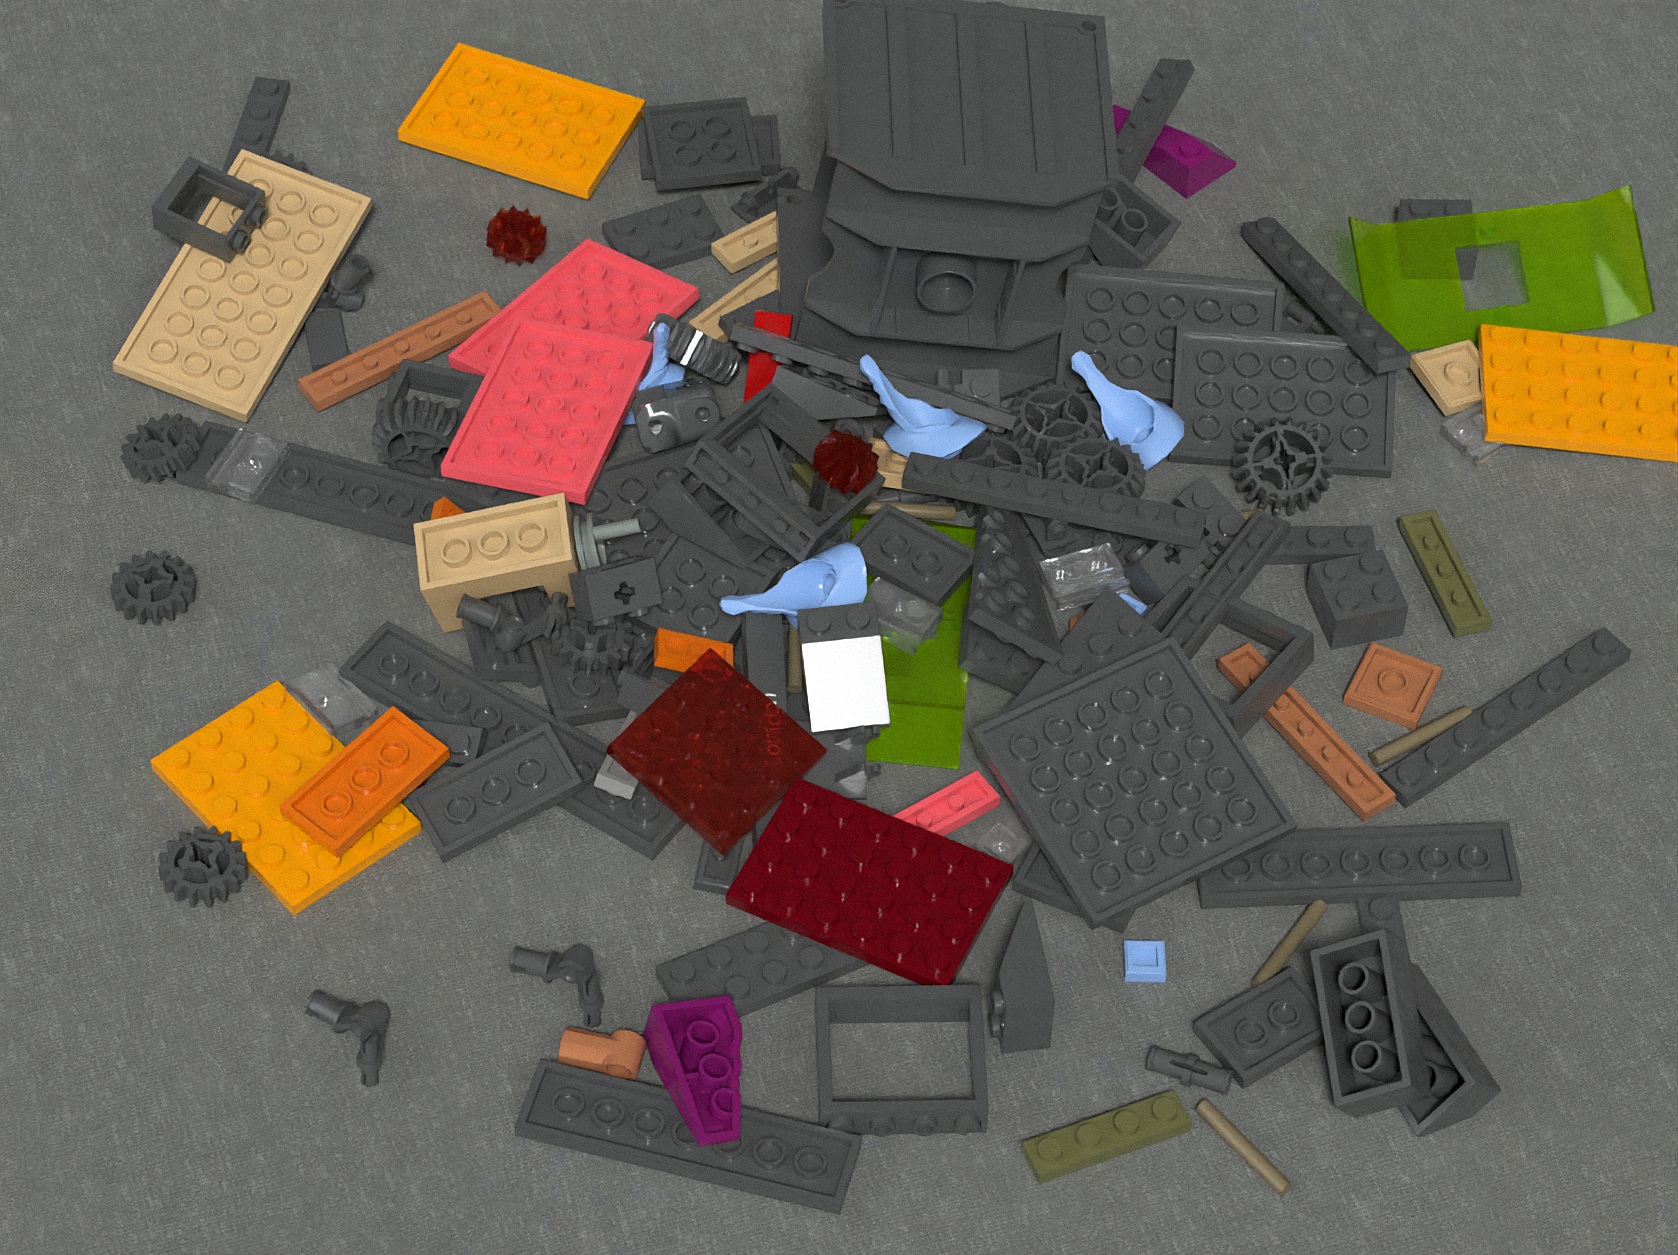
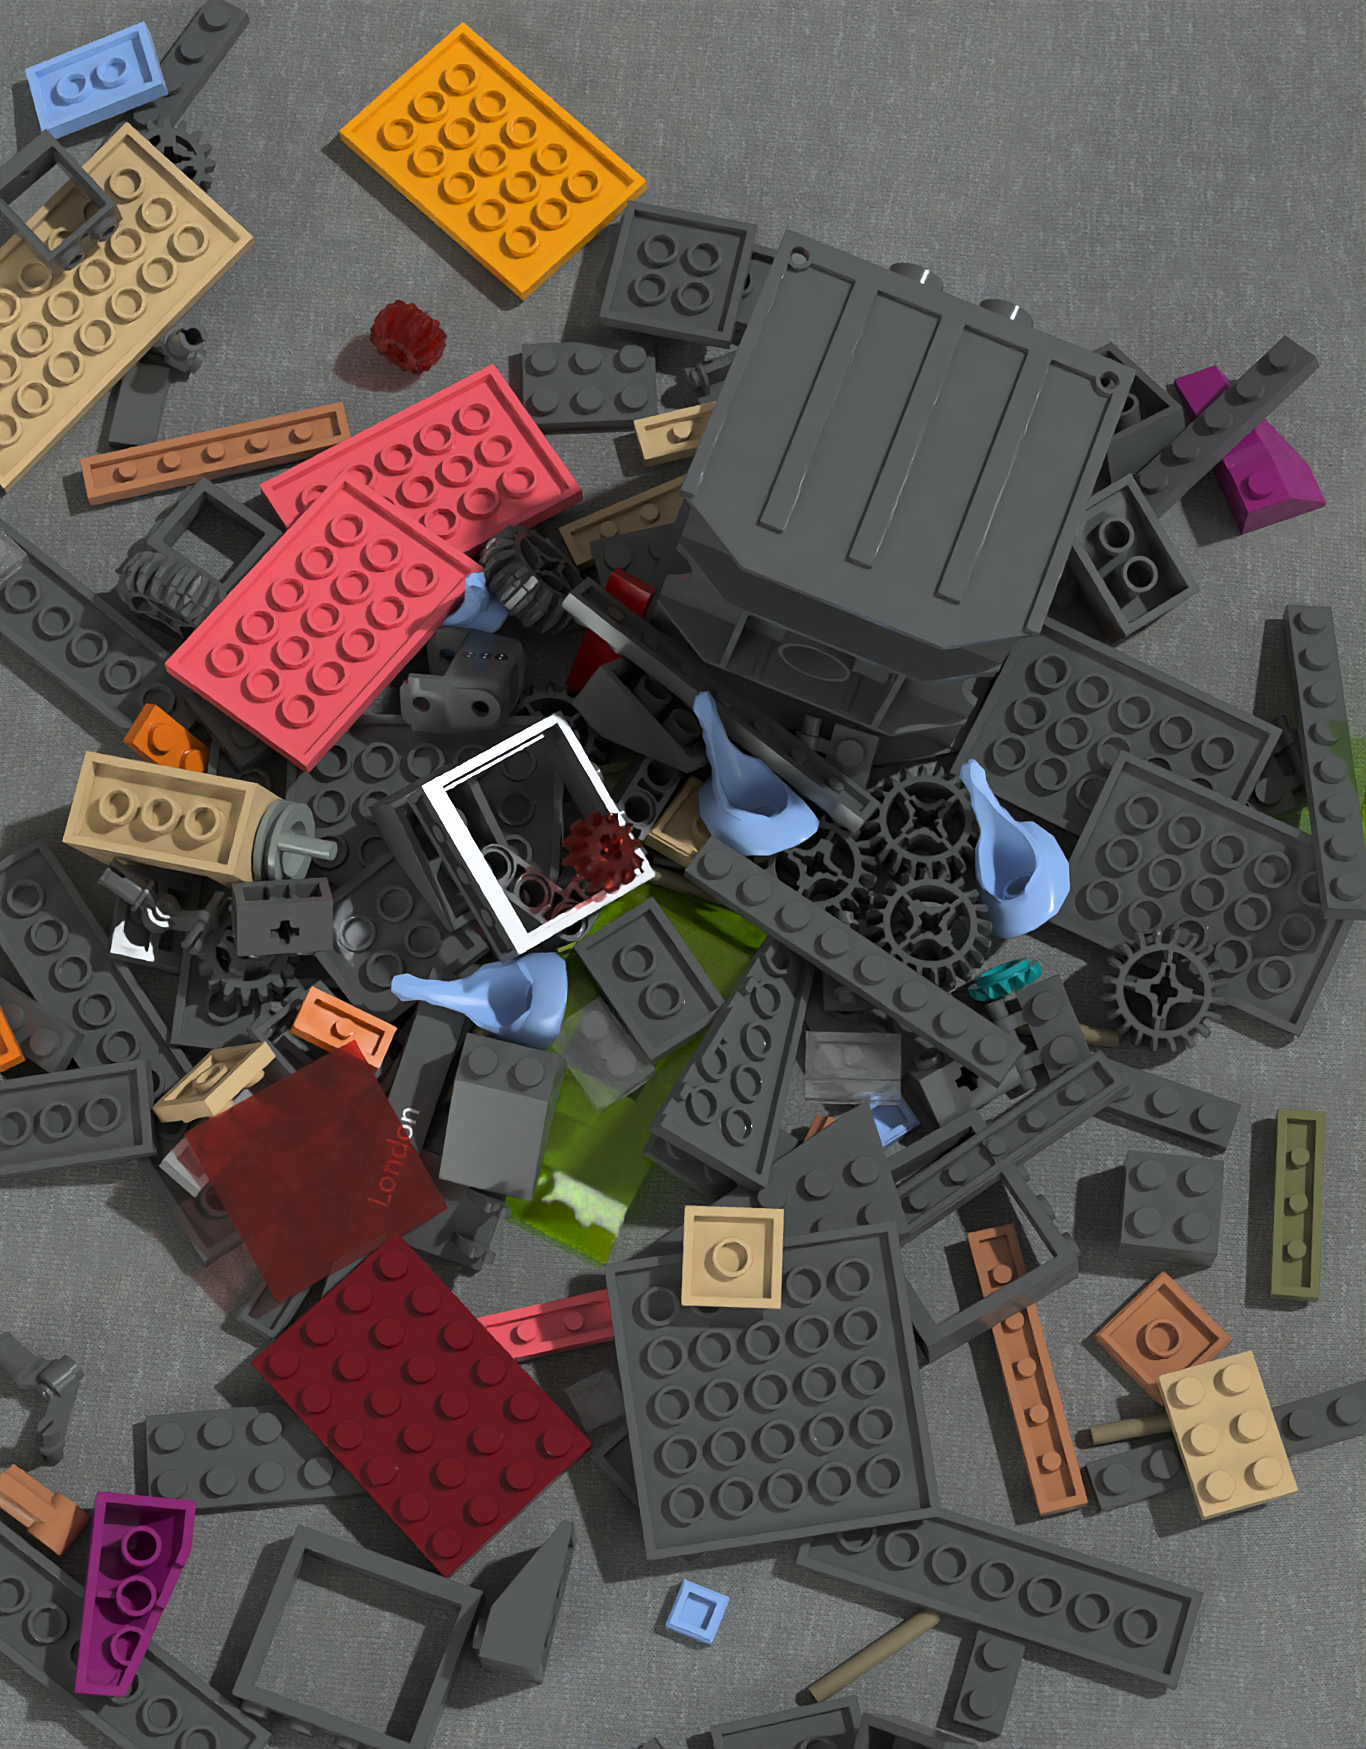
camera: 25 degrees right, 20 degrees up
none -> light blue plate [25,21,168,139]
none -> tan plate [151,1041,276,1123]
none -> tan plate [681,1206,784,1309]
none -> teal gear [968,957,1042,1002]
none -> tan plate [1156,1350,1298,1520]

